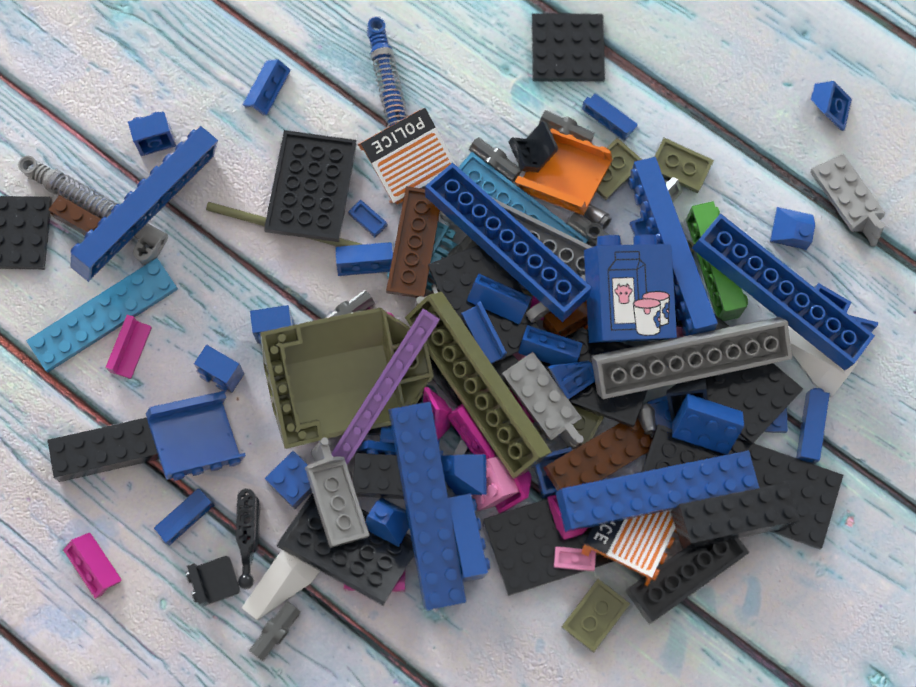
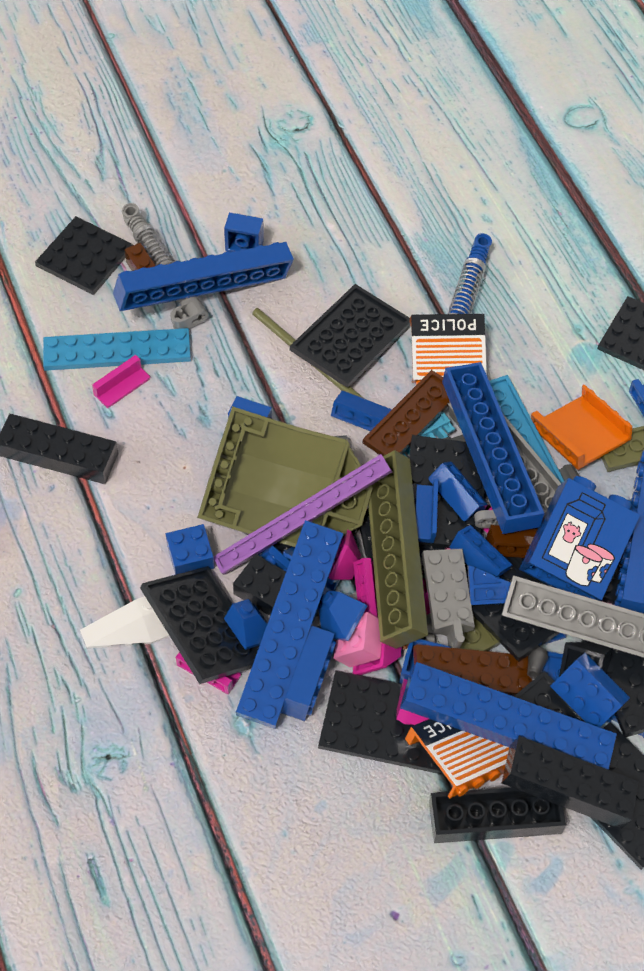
camera: 30 degrees right, 15 degrees down
blue panel [146,391,246,481] -> none
blue panel [154,488,215,546] -> none
black bracket [185,556,240,607] -> none
blue brick [194,344,245,393] -> none
black piece [236,488,260,589] -> none
blue panel [243,59,291,115] -> none
dark grey piece [249,601,301,661] -> none
light grey hinge [305,437,370,548] -> none
blue tile [348,199,388,238] -> none
dark grey piece [469,137,522,182] -> none
black bracket [508,121,558,172] -> none
dark grey piece [539,110,595,142] -> none
bright pink plate [554,547,596,572] -> none
olive plate [561,579,630,653] -> none
flat silver cone [585,204,612,230] -> none

